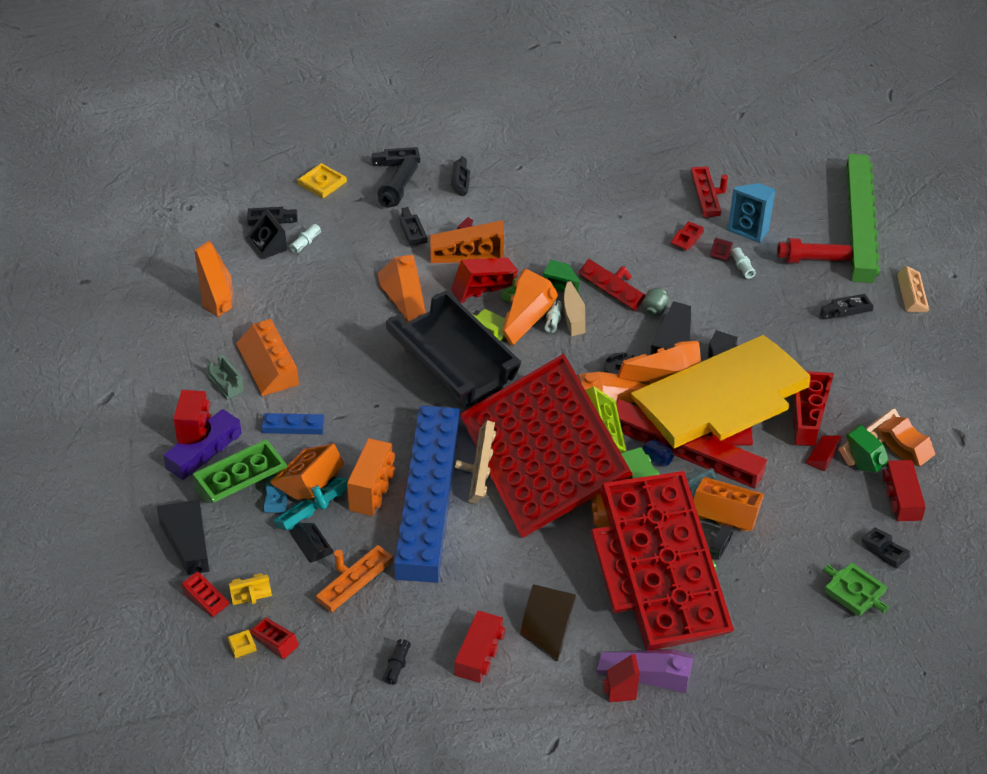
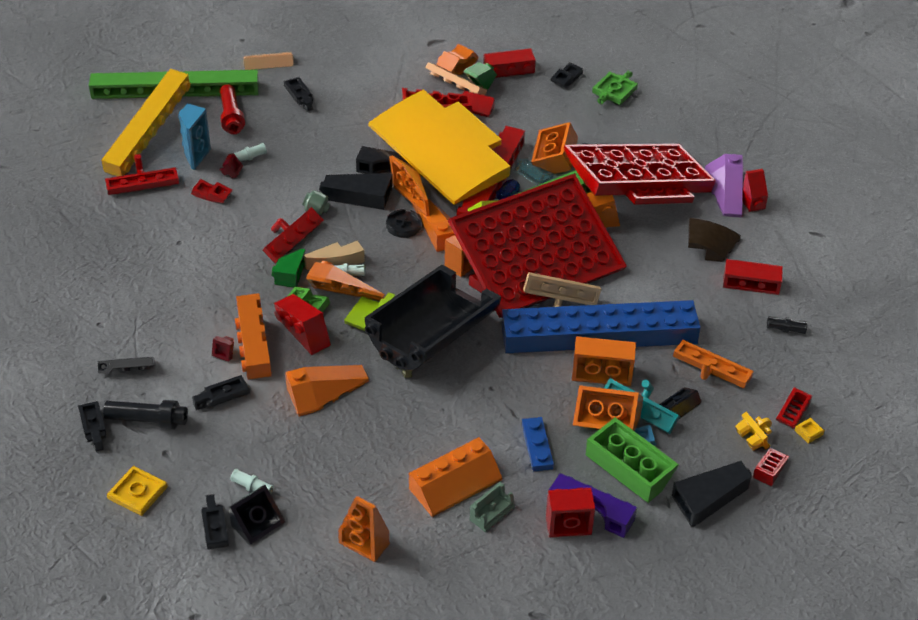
camera: 100 degrees left, 0 degrees up
none -> yellow brick [101,68,191,177]

